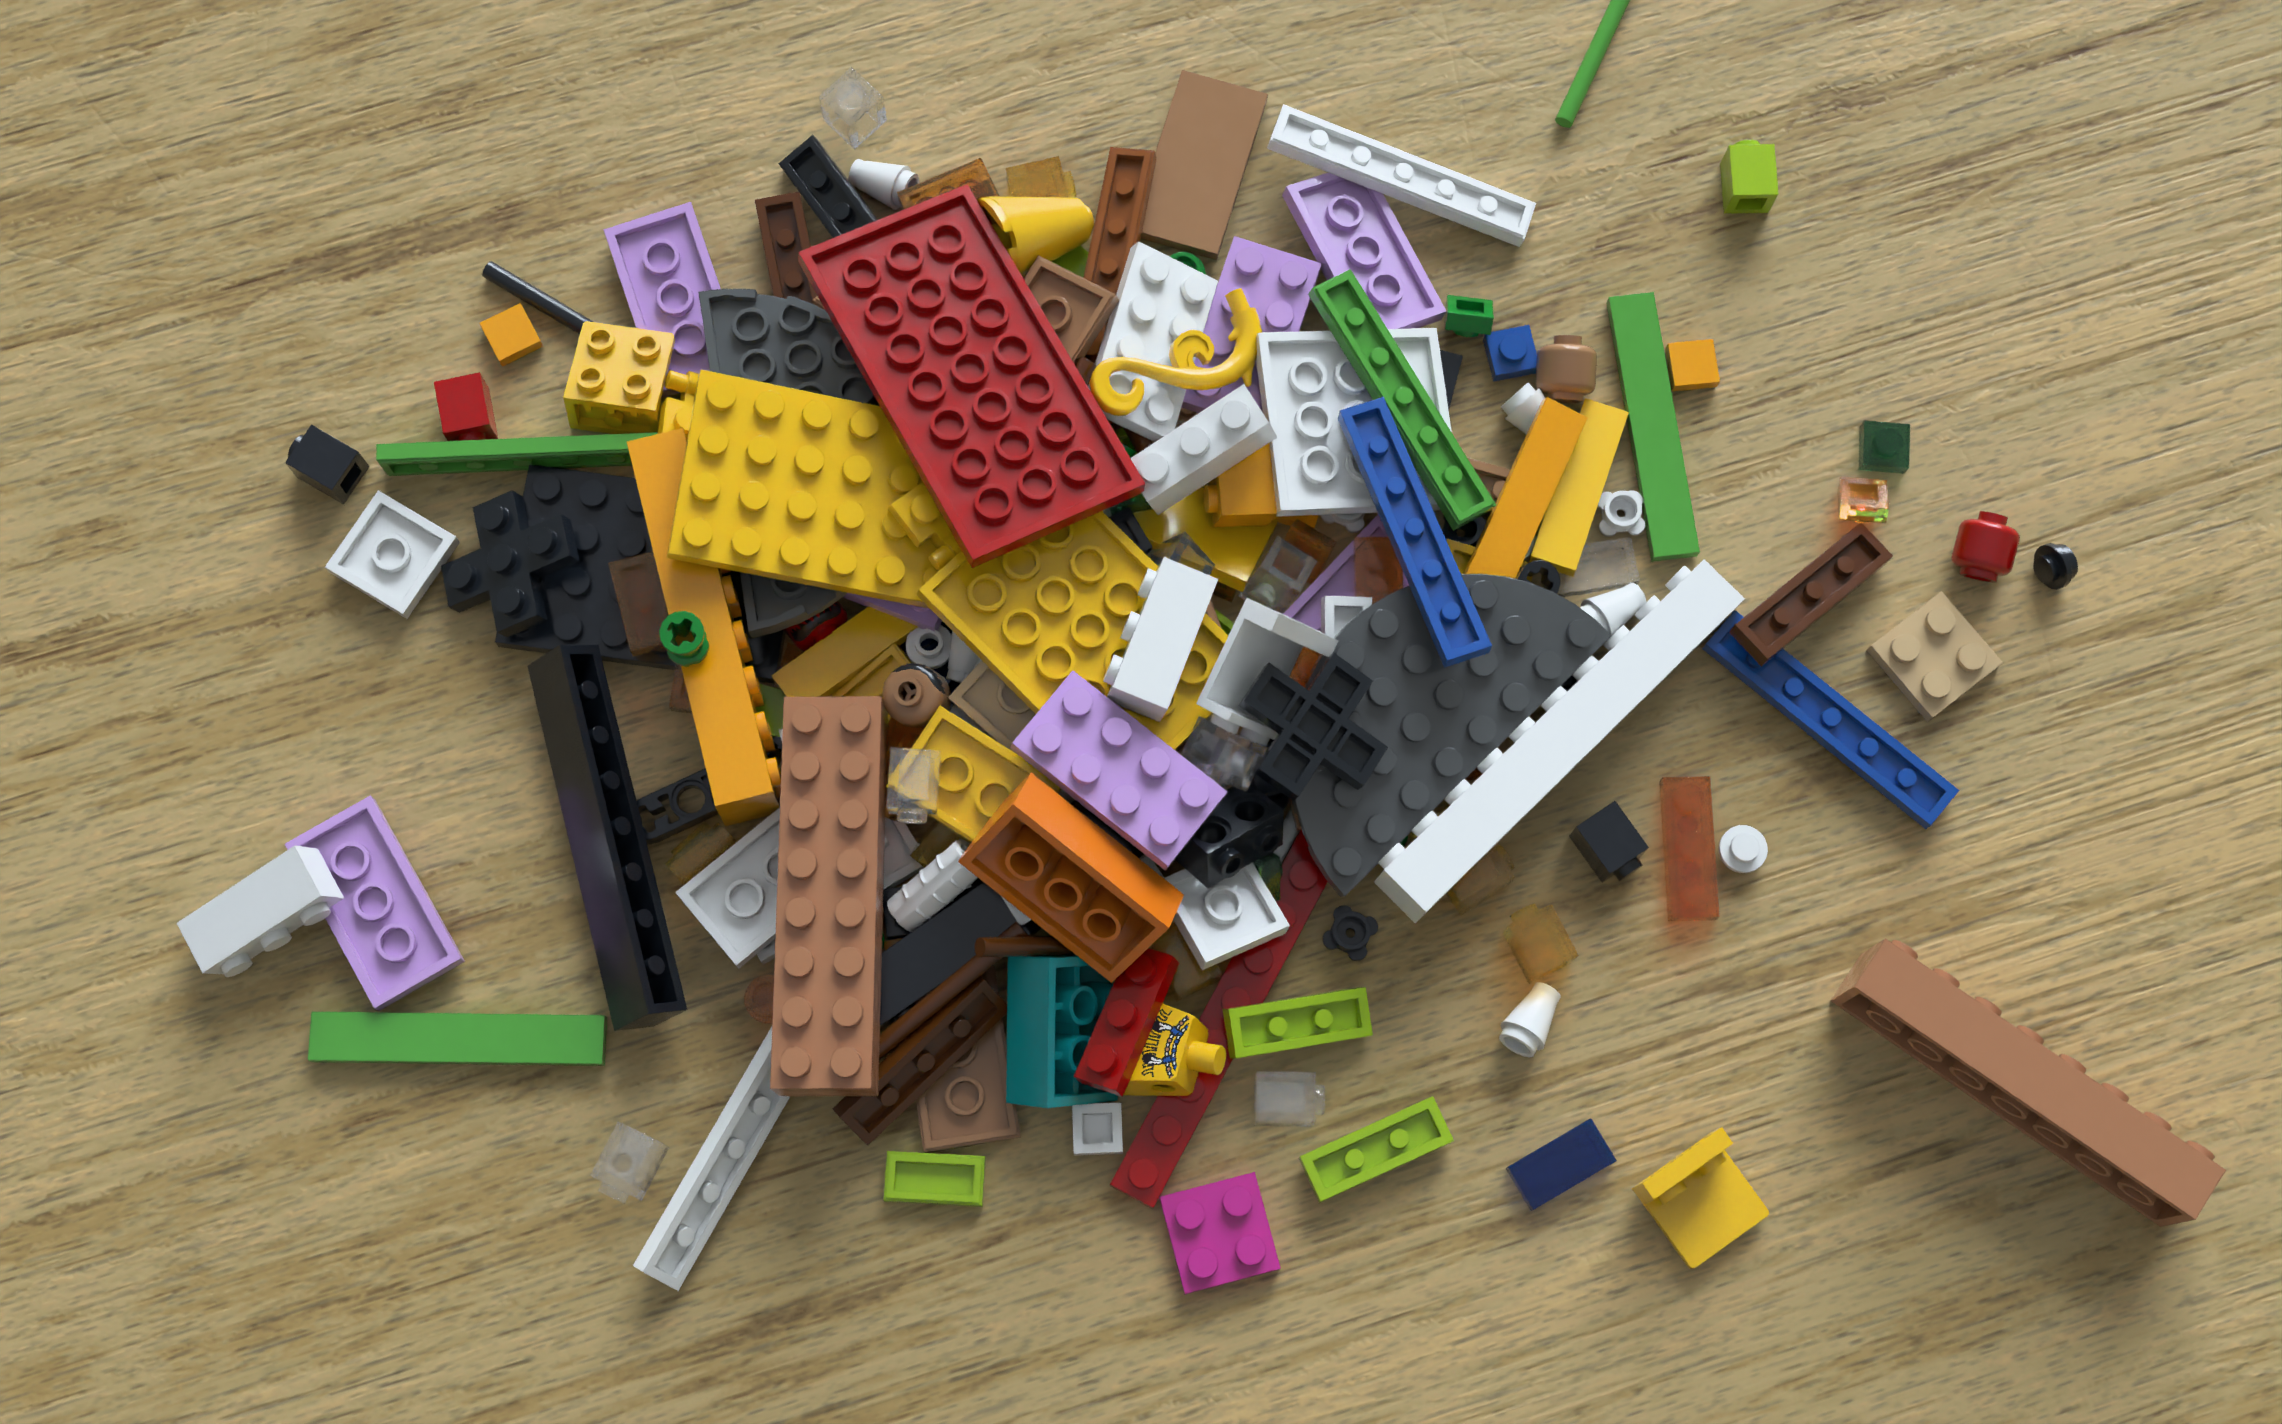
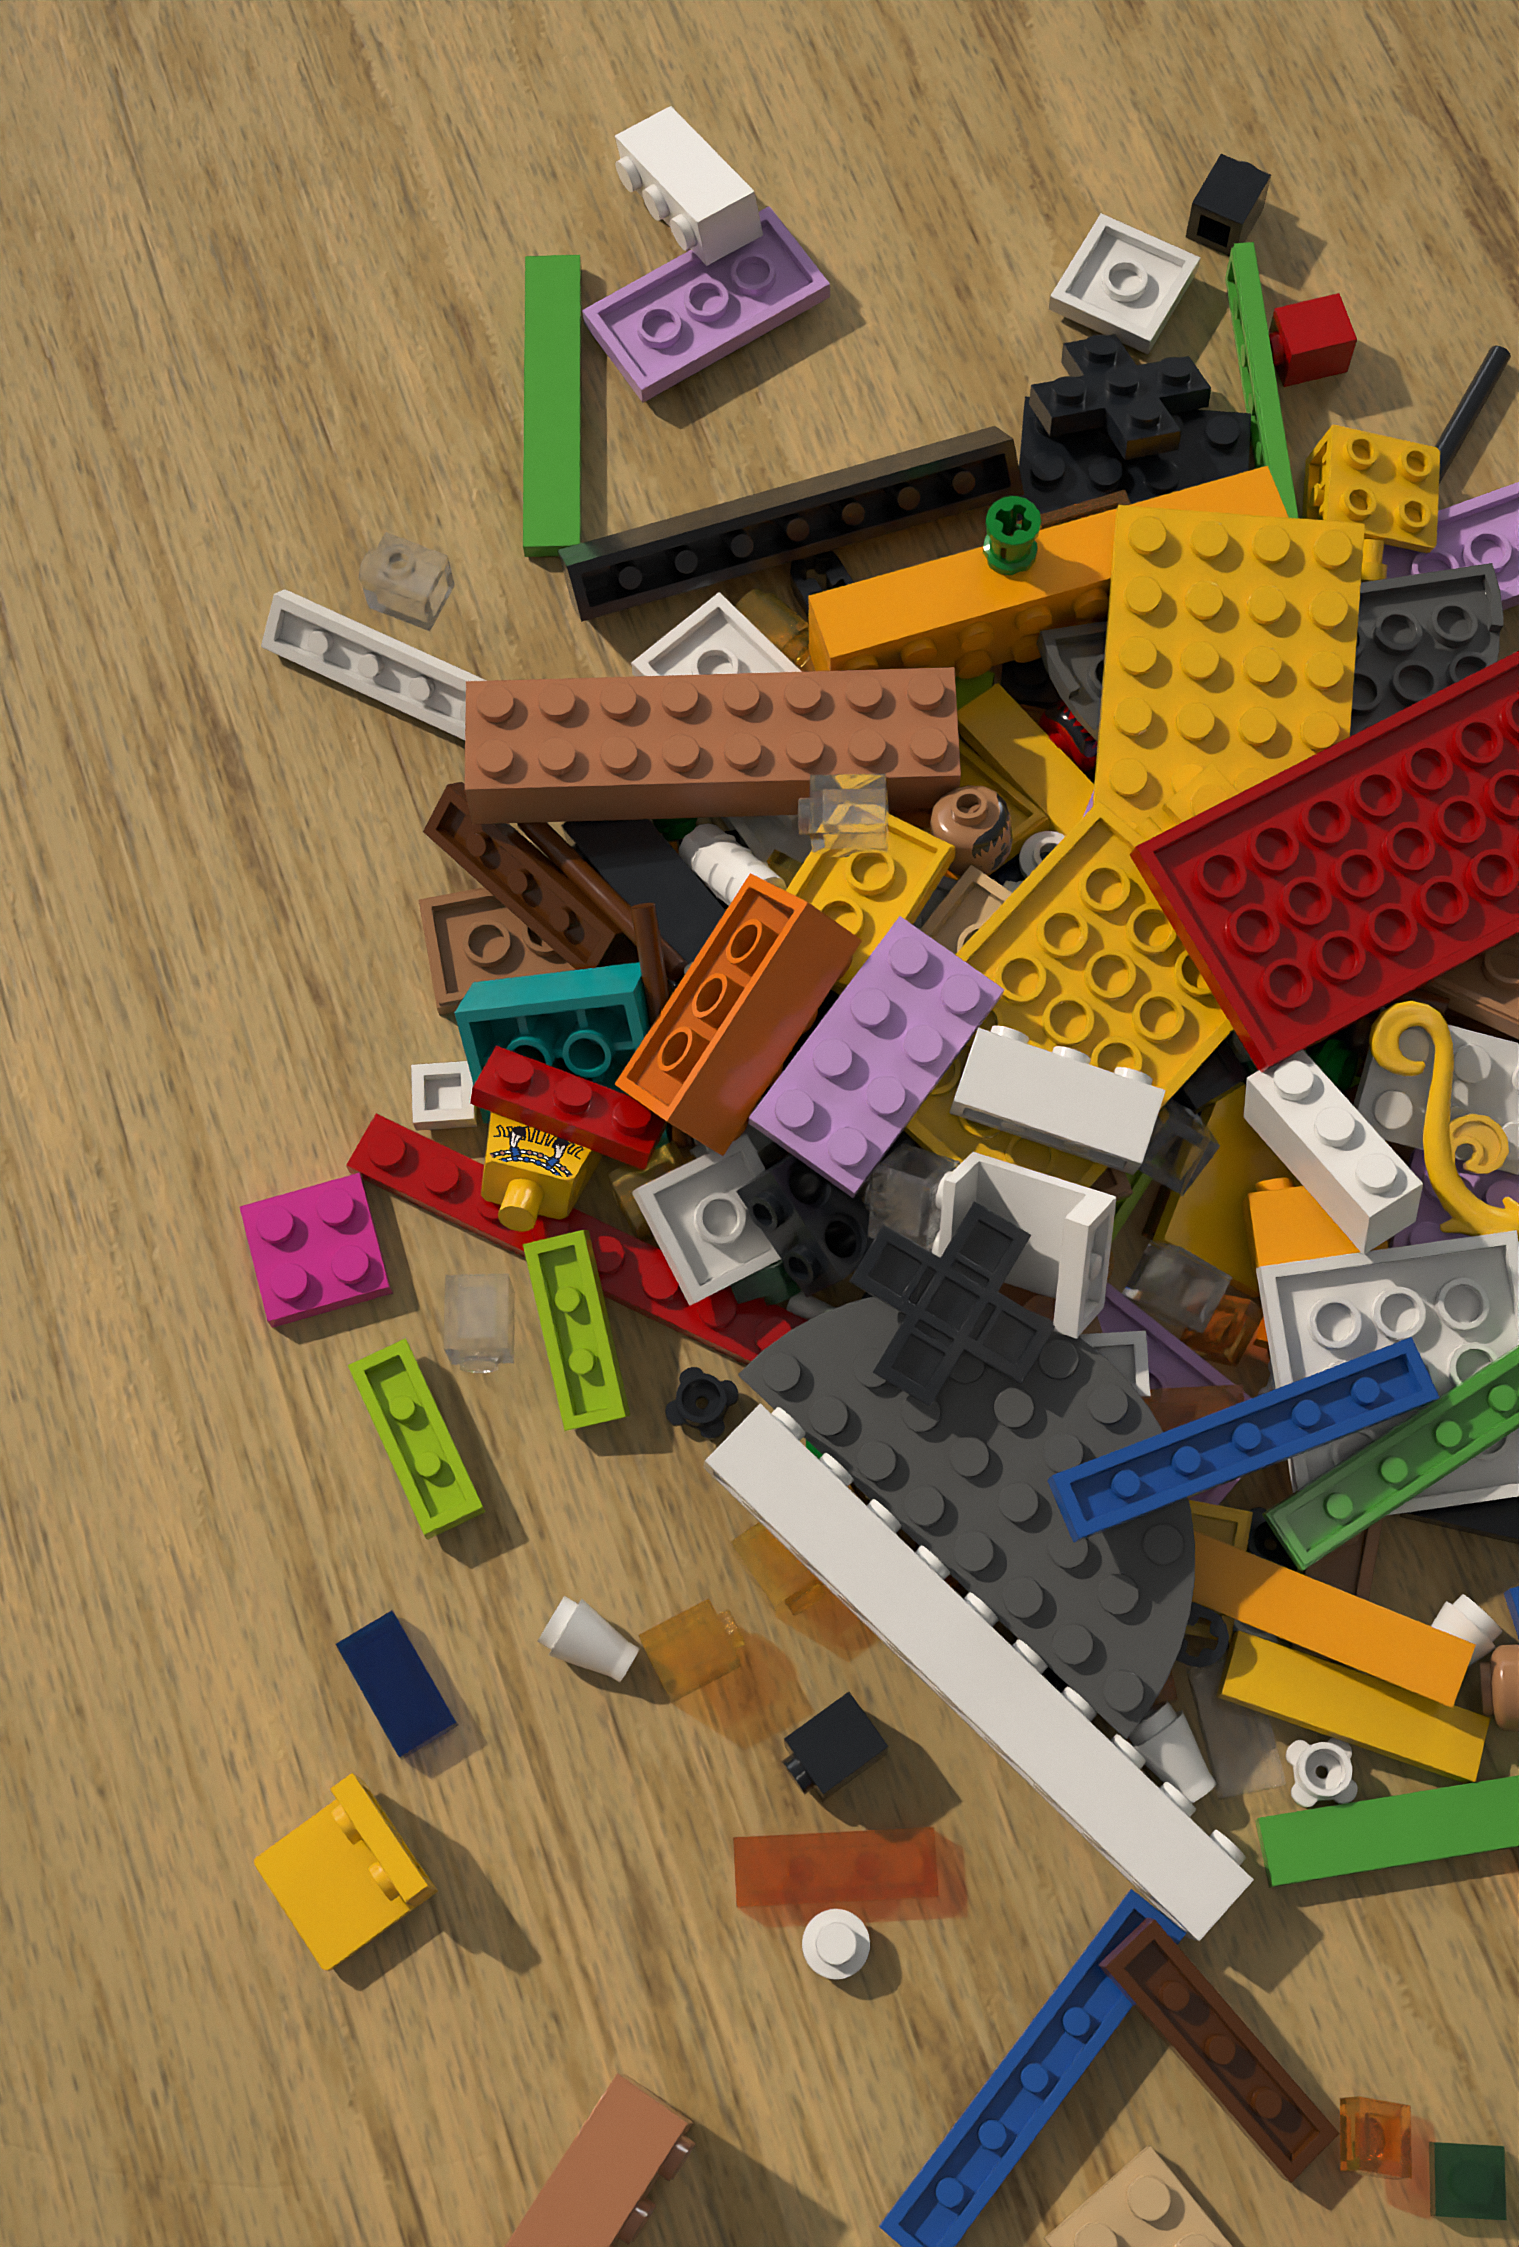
camera: 95 degrees right, 5 degrees down
light orange tile [479,303,544,367] -> none
lime tile [883,1151,986,1207] -> none

